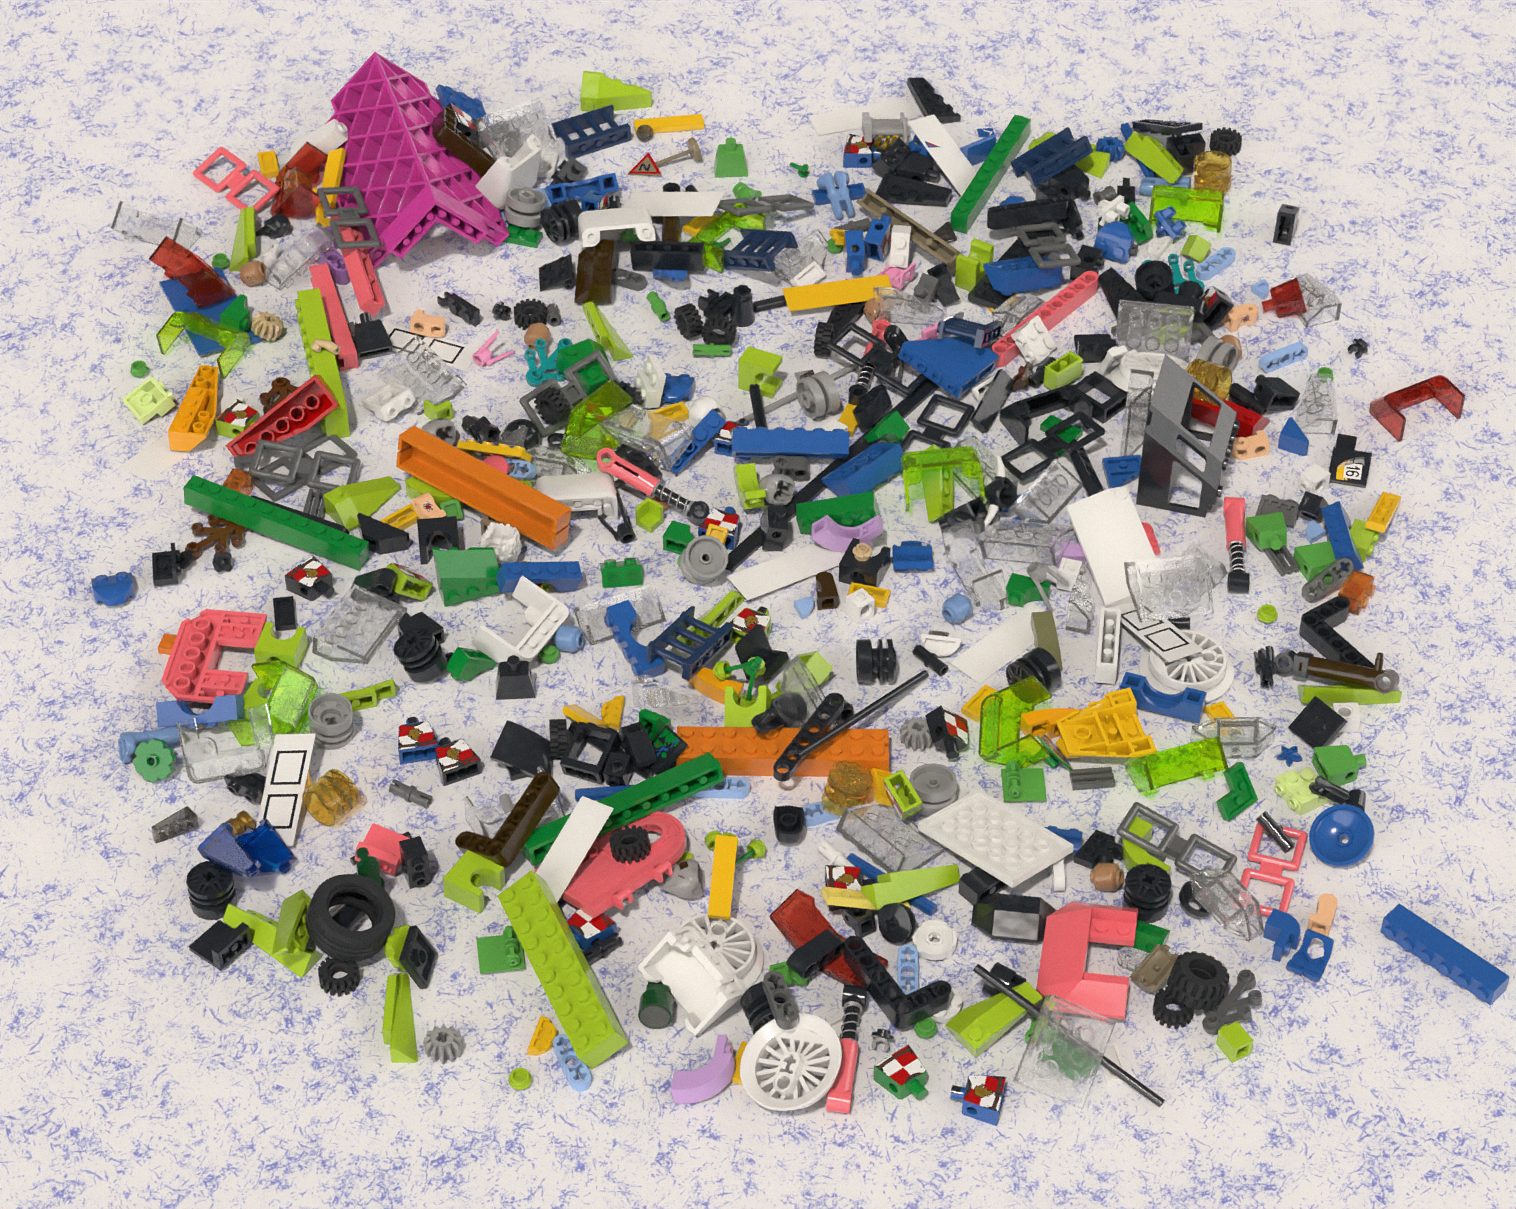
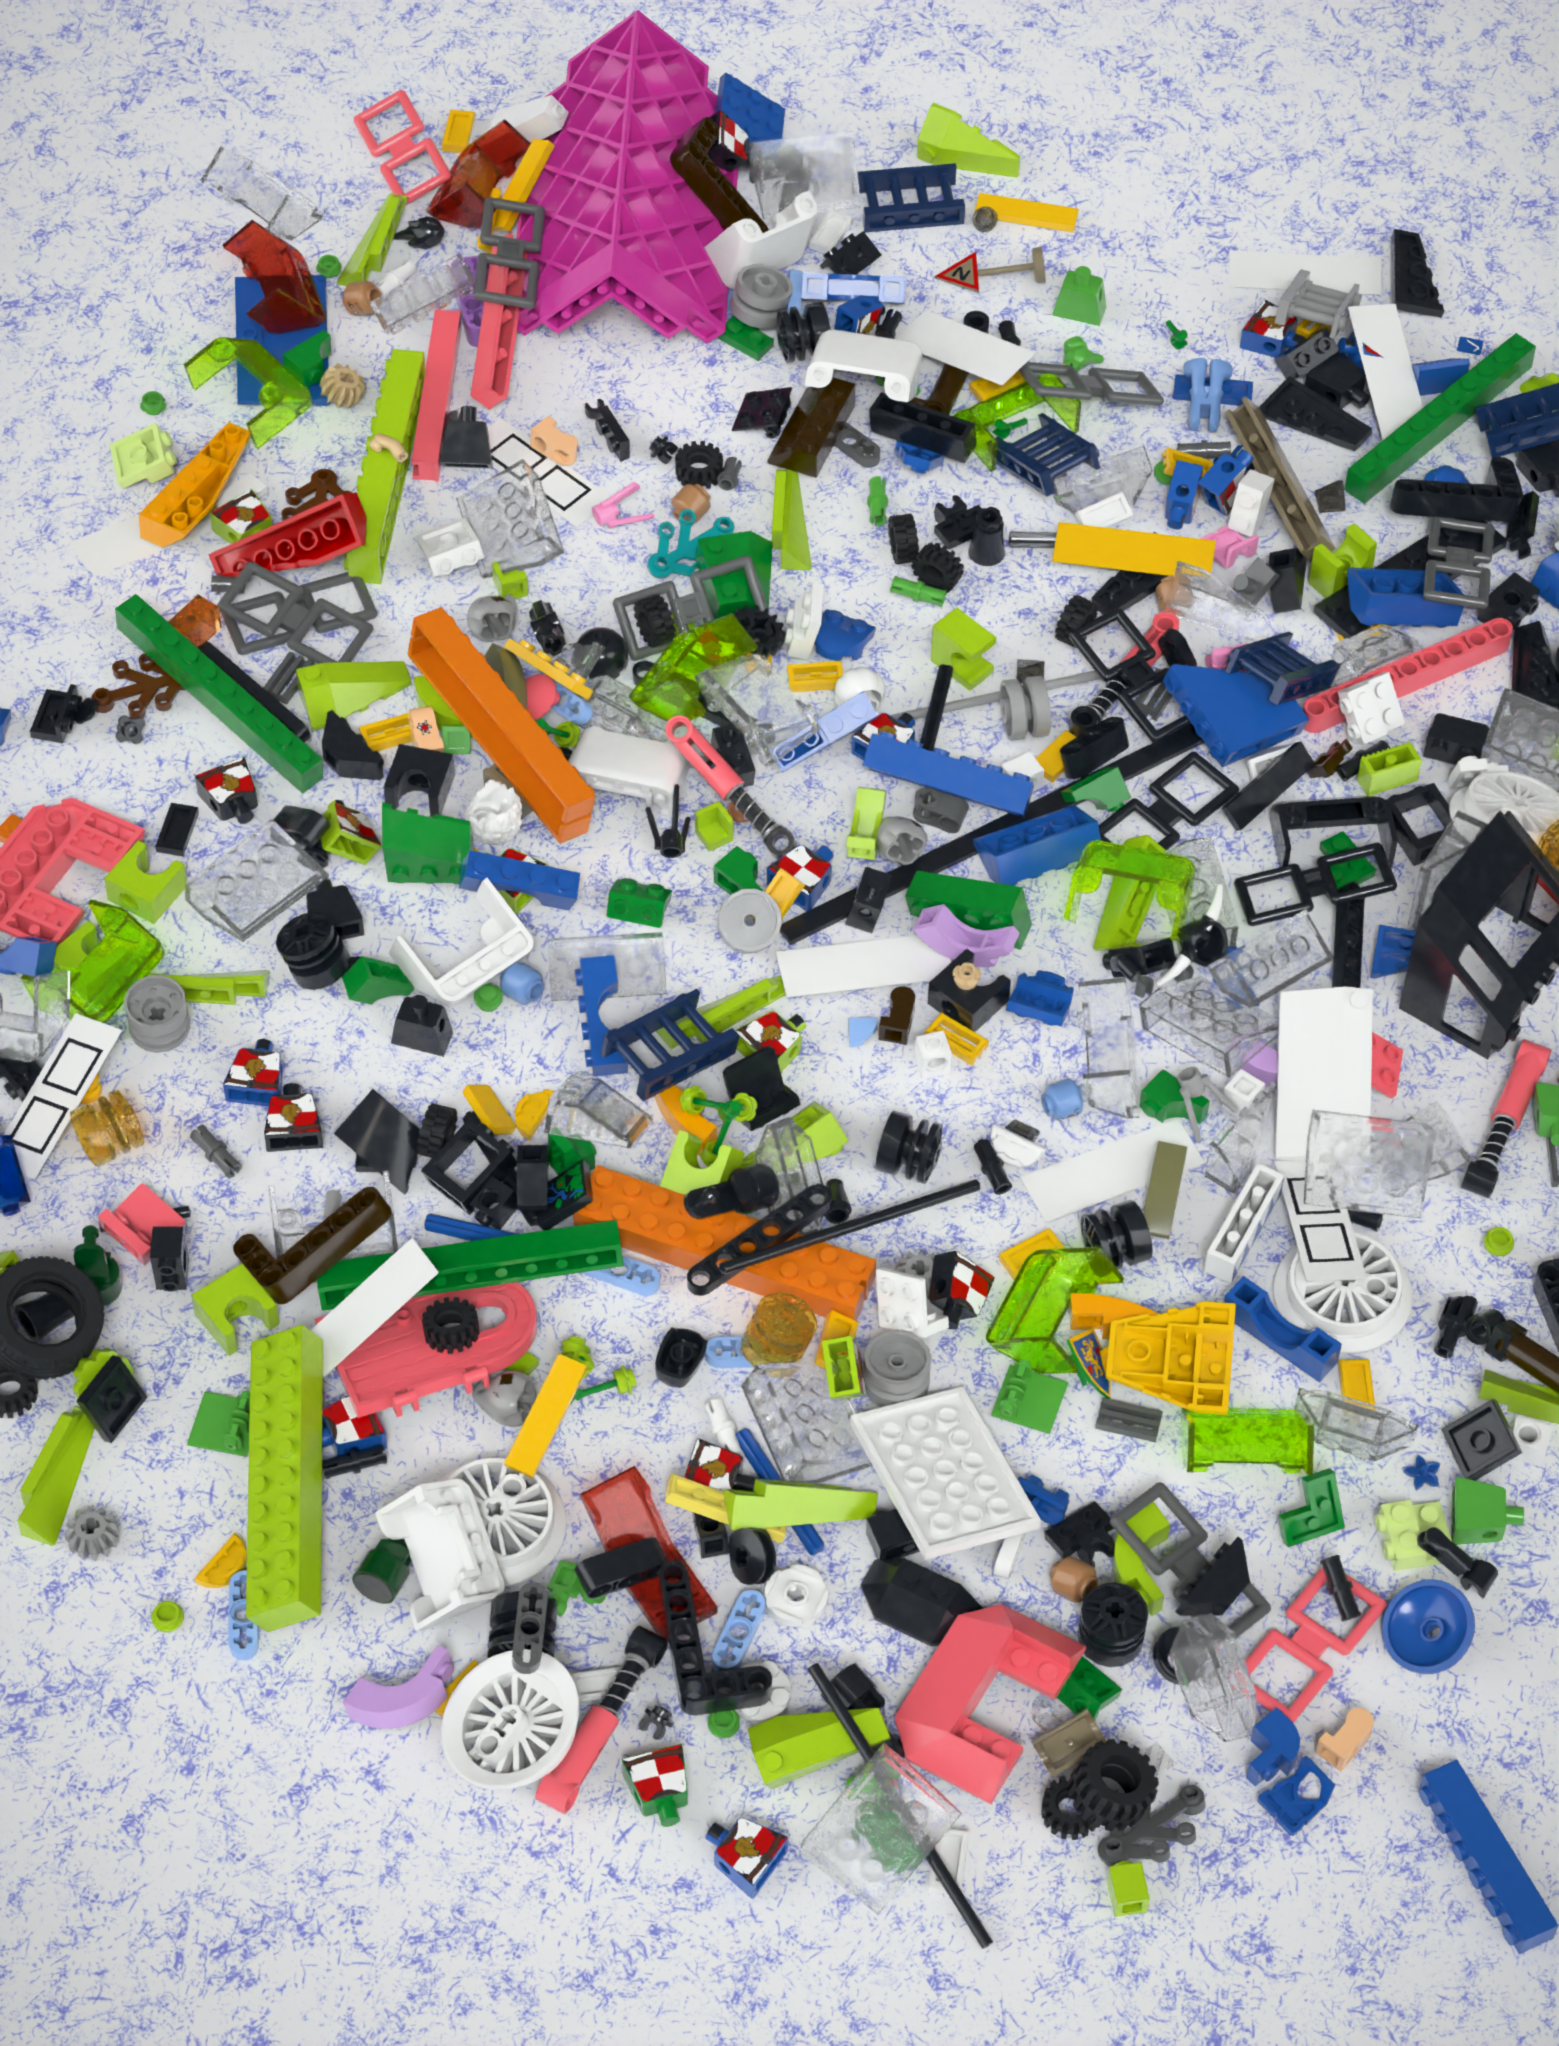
camera: 20 degrees right, 10 degrees up
none -> white bracket [876,1267,949,1338]
none -> black slope [1175,1537,1250,1616]

